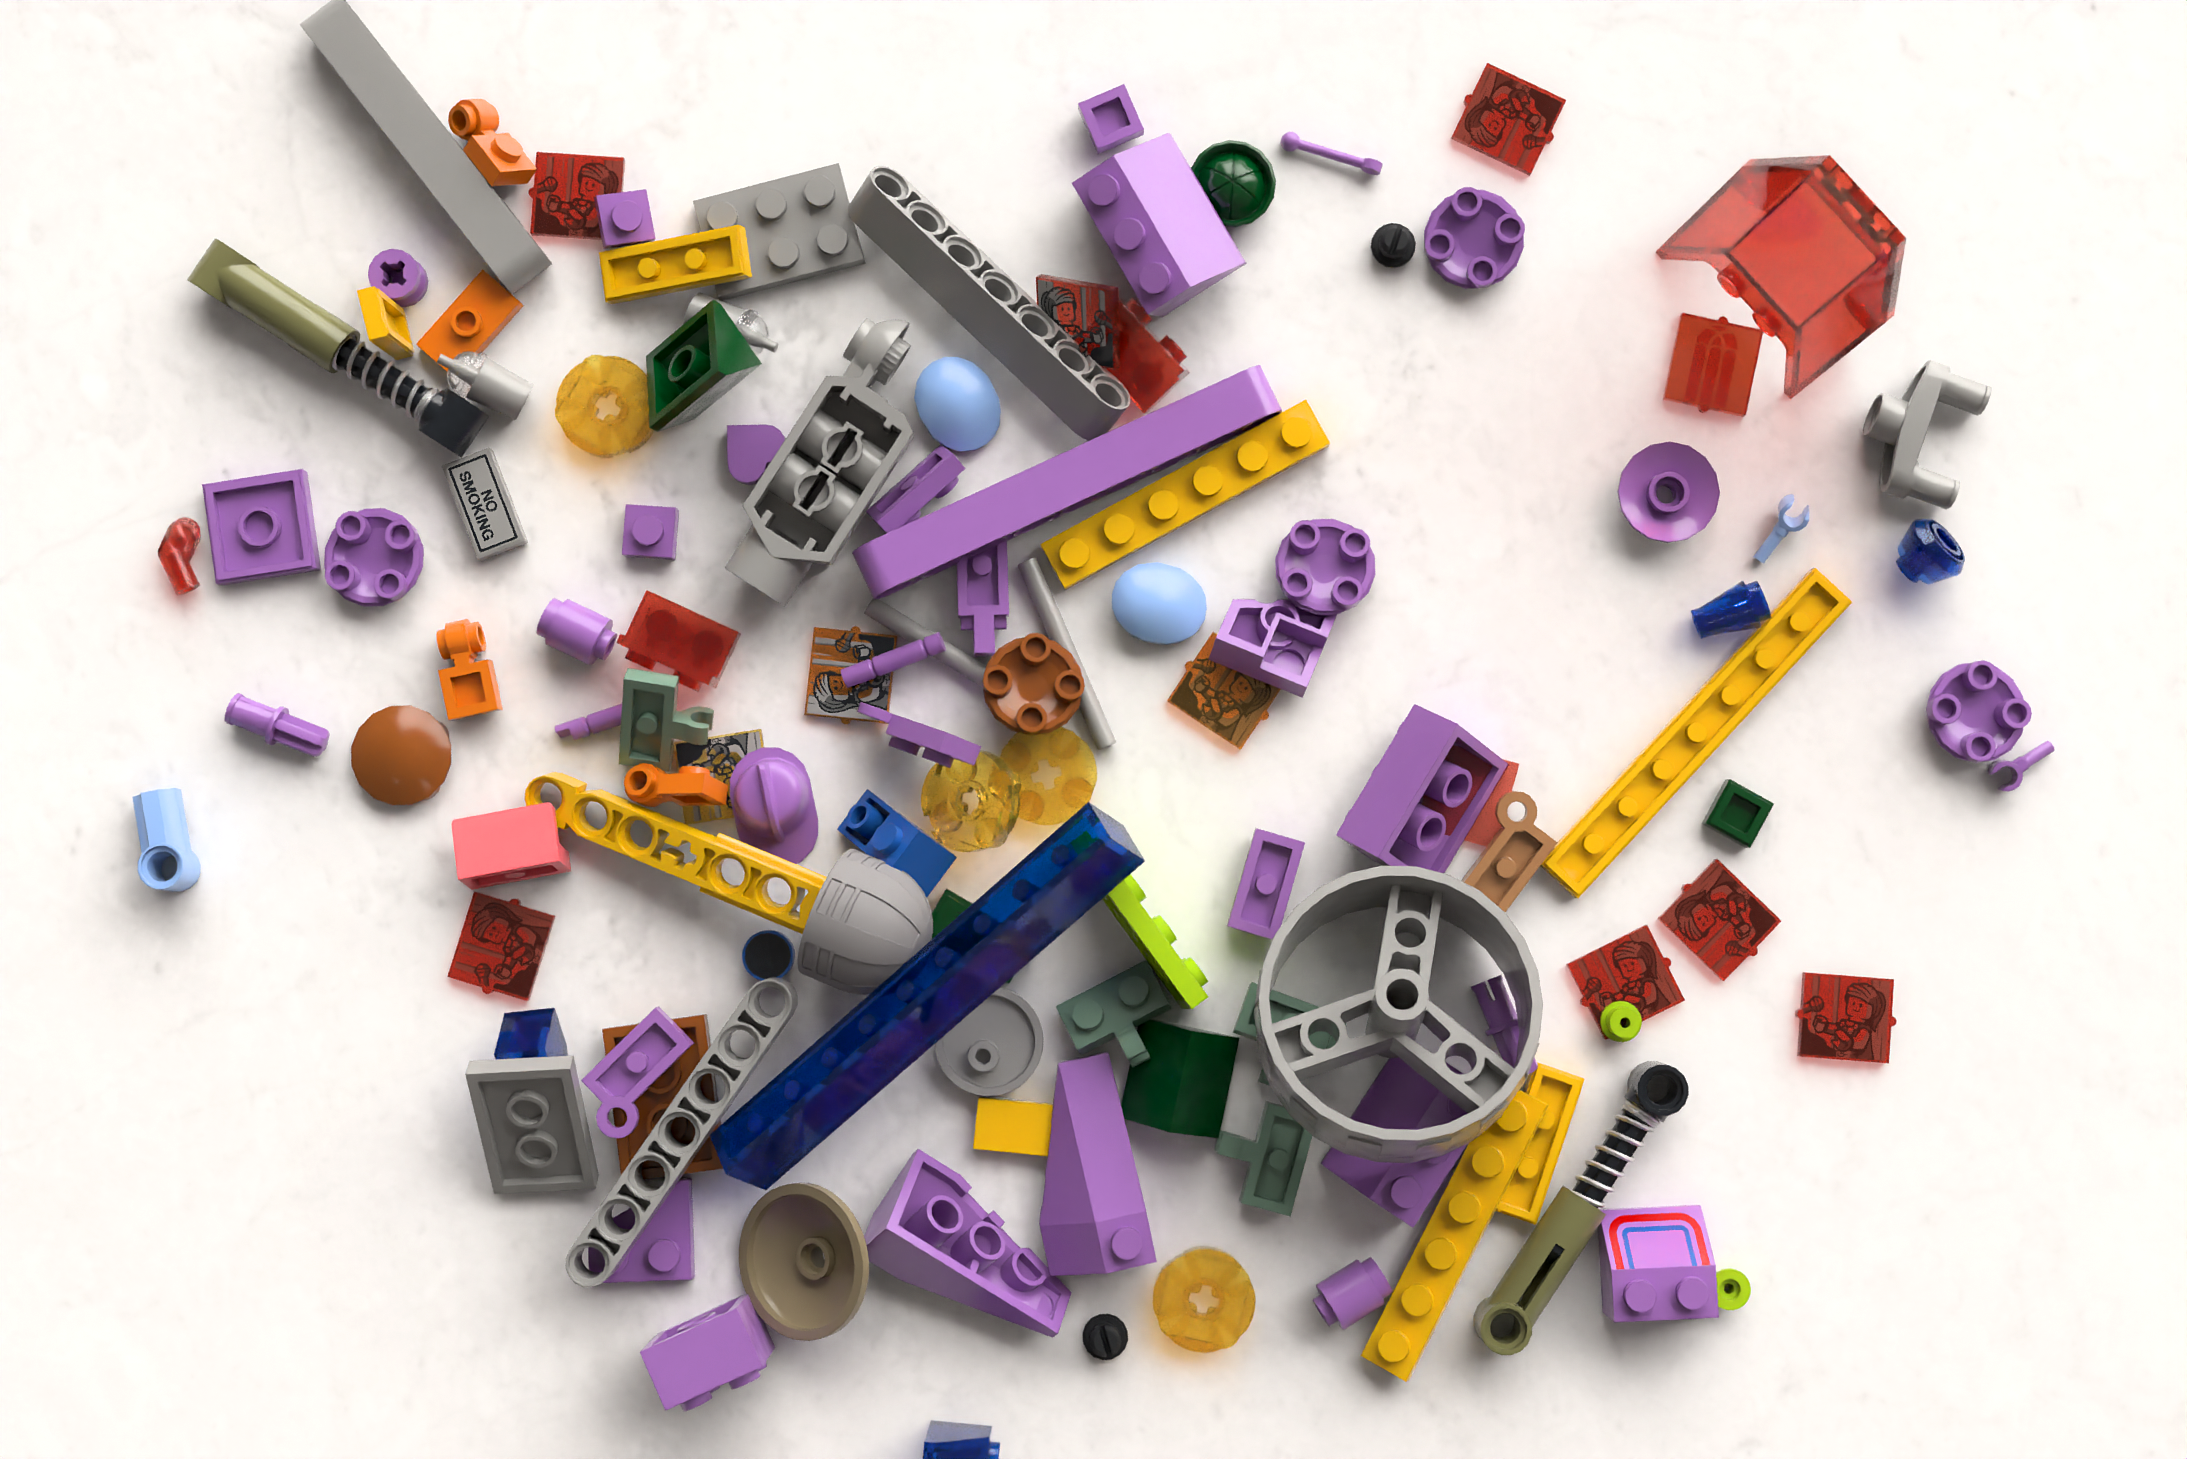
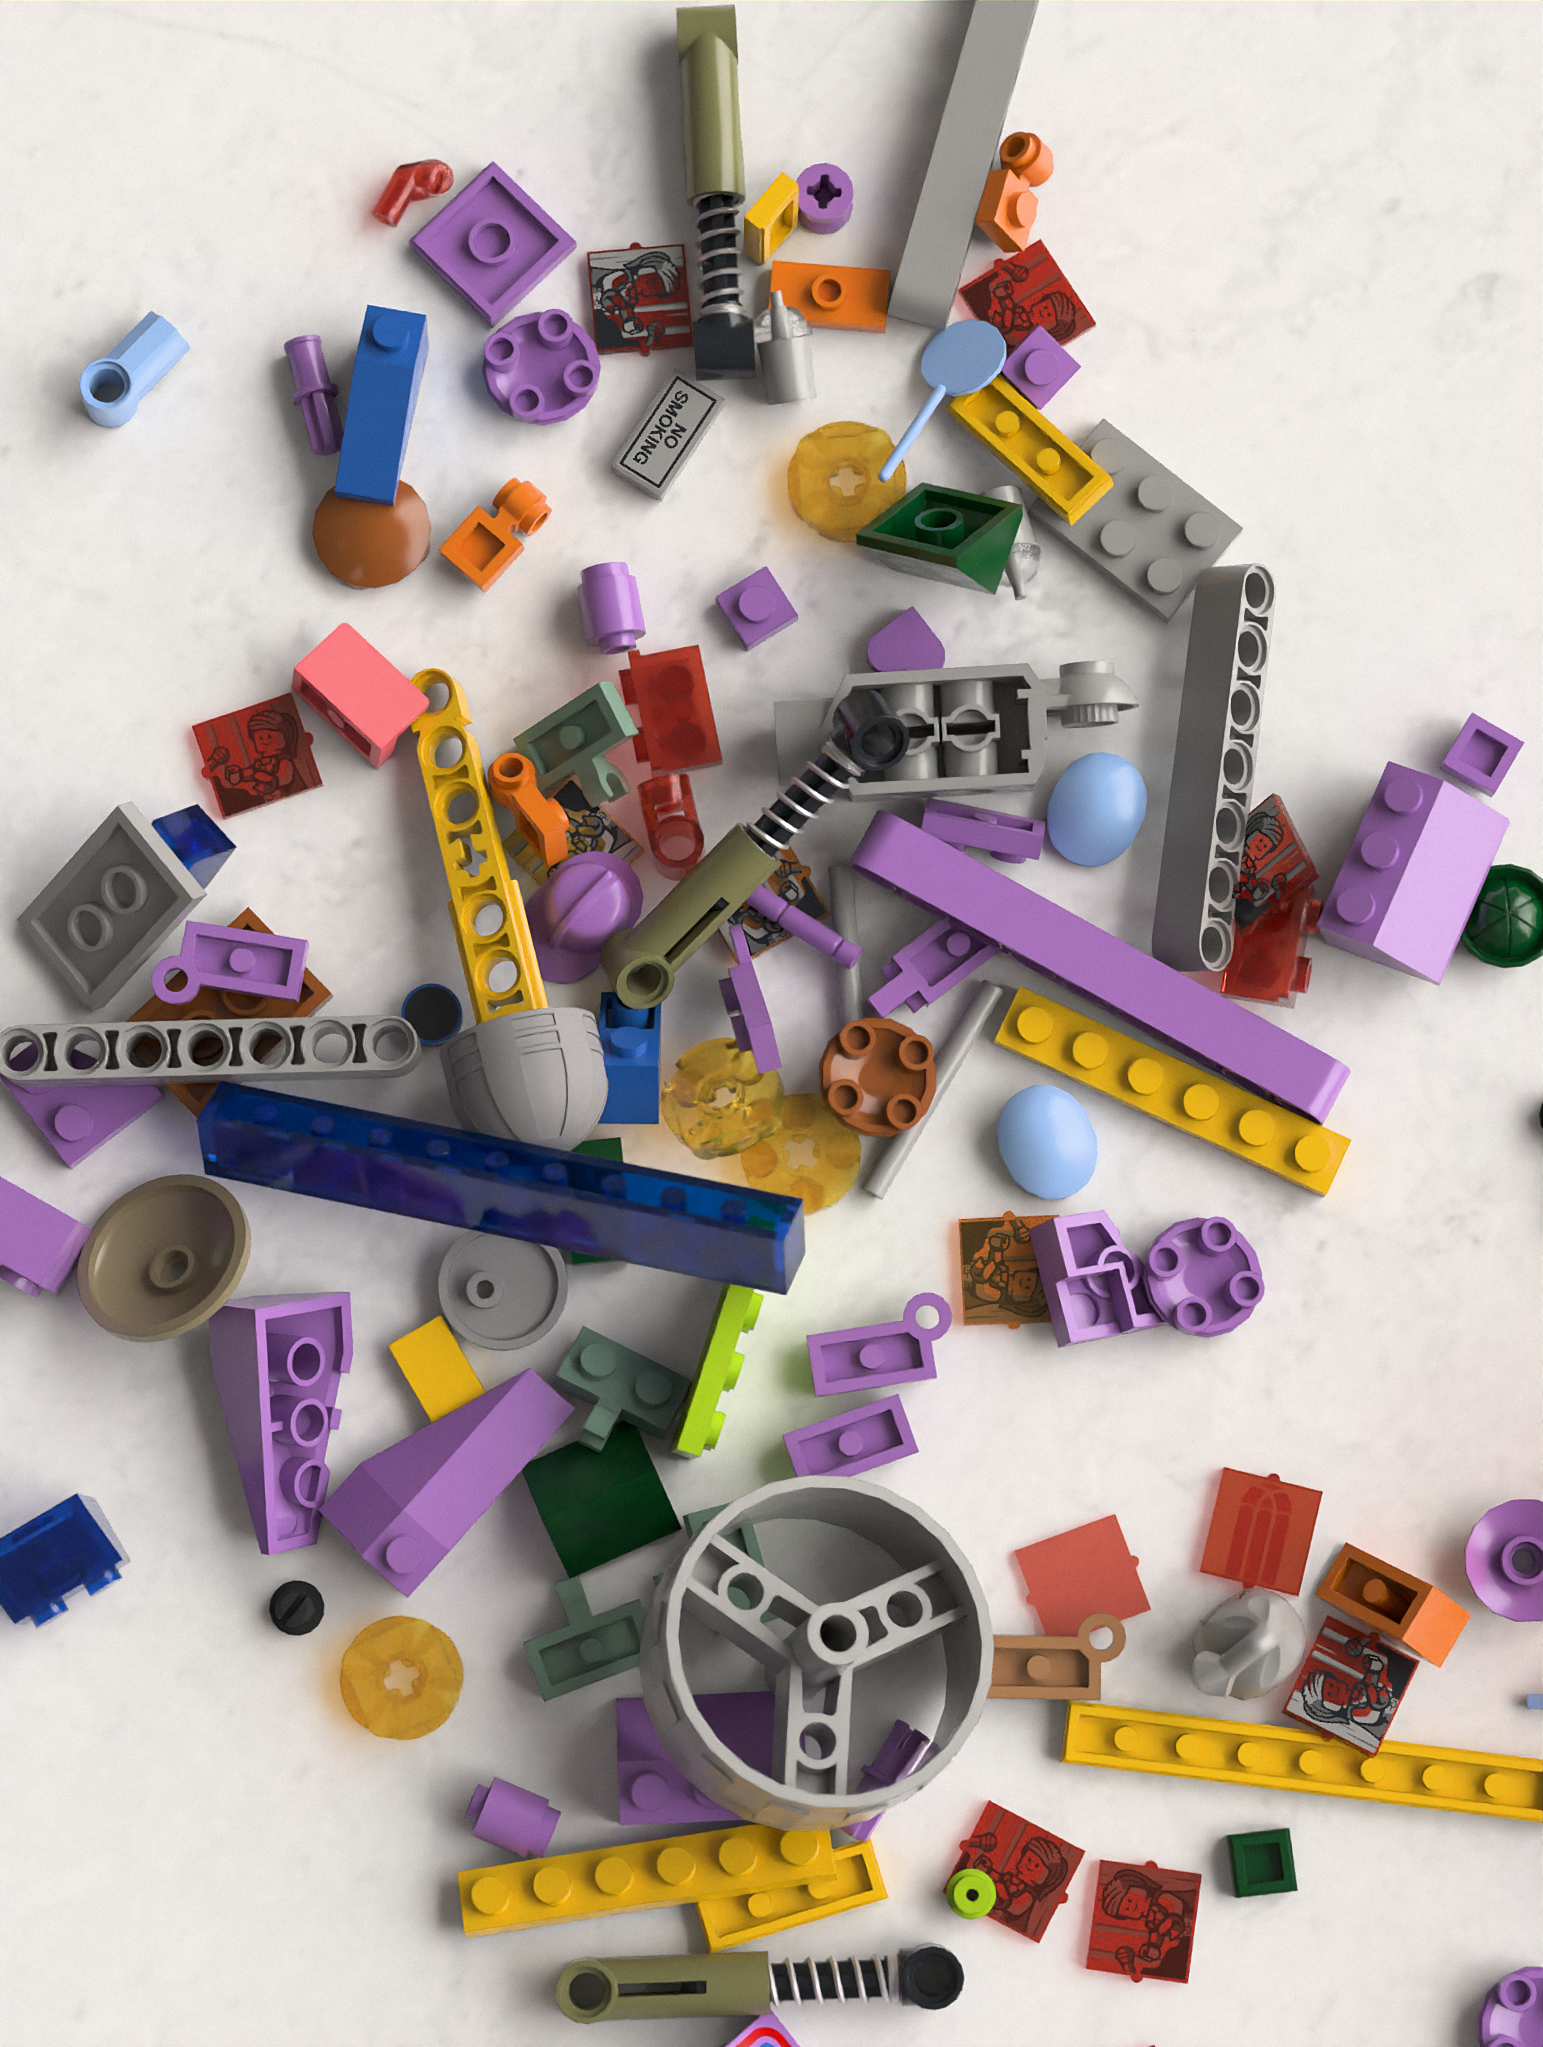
camera: 50 degrees right, 5 degrees down
medium lavender wheel [555,704,622,740] -> none
medium lavender slope [1336,704,1509,873] -> none
clear blue cone [1690,580,1771,639] -> none
none -> blue slope [334,305,429,507]
none -> piece [587,242,694,357]
none -> piece [600,690,910,1010]
none -> clear red piece [636,773,705,881]
none -> medium lavender hinge [806,1293,952,1398]
none -> light blue piece [878,319,1006,482]
none -> light grey piece [1192,1587,1306,1700]
none -> clear red piece [1199,1467,1323,1597]
none -> piece [1281,1615,1420,1759]
none -> orange slope [1315,1542,1471,1668]

